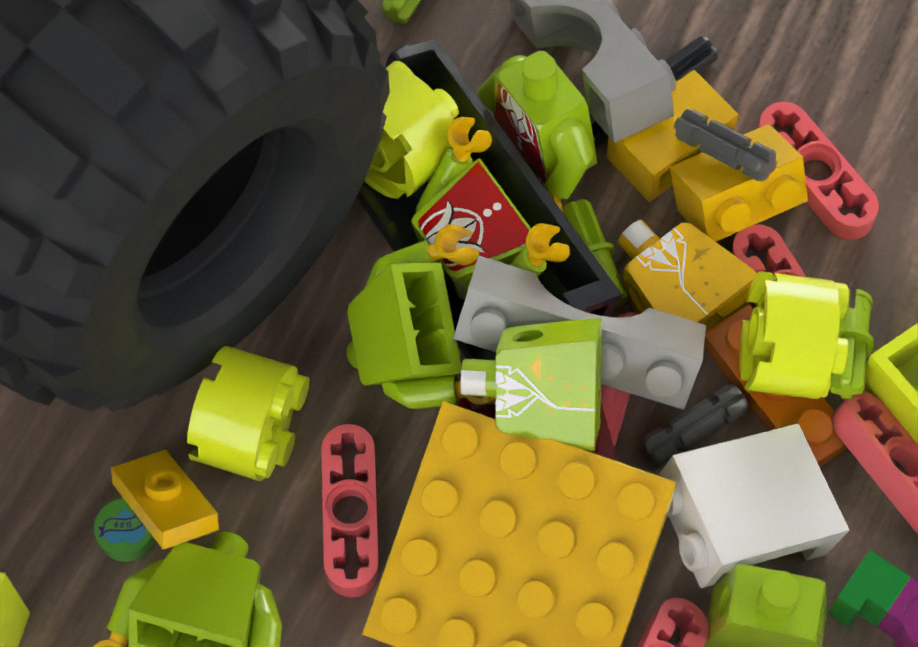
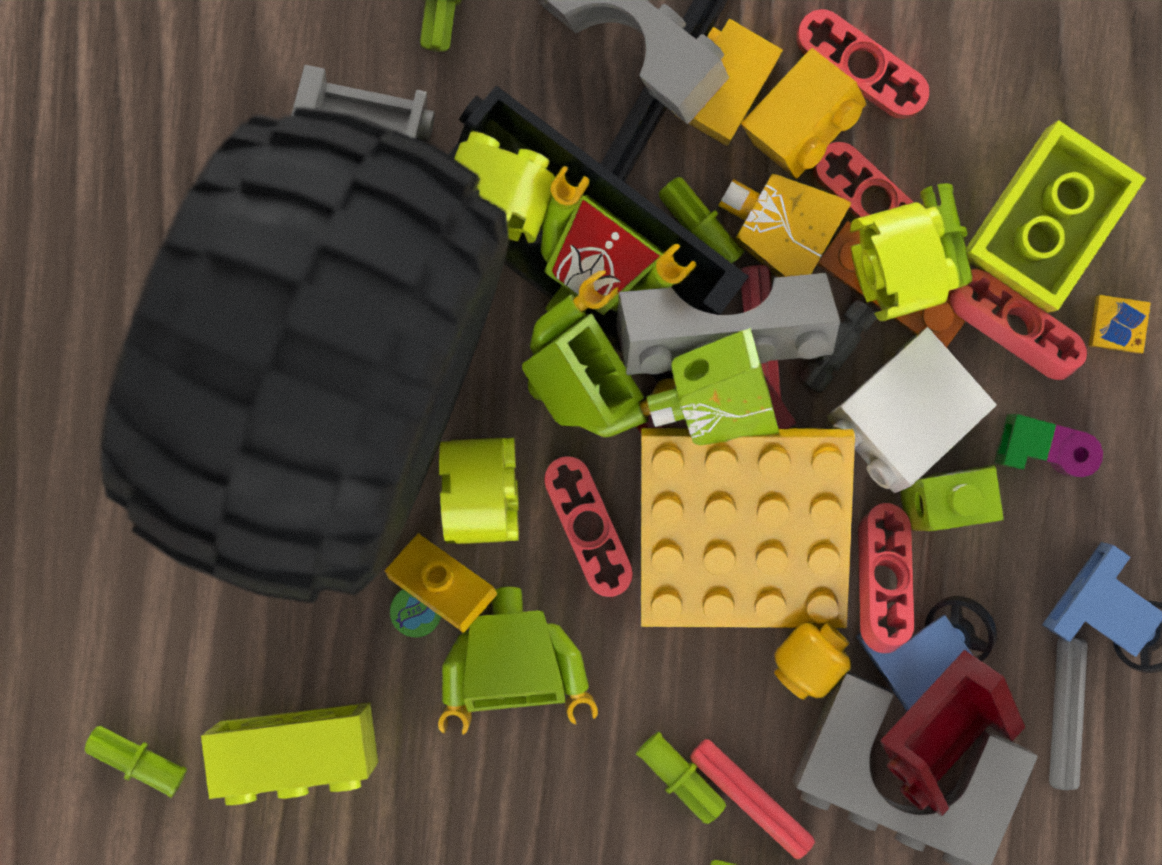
camera: 20 degrees left, 25 degrees up
lime torso [476,51,597,214] -> none
dark grey axle [674,109,777,181] -> none

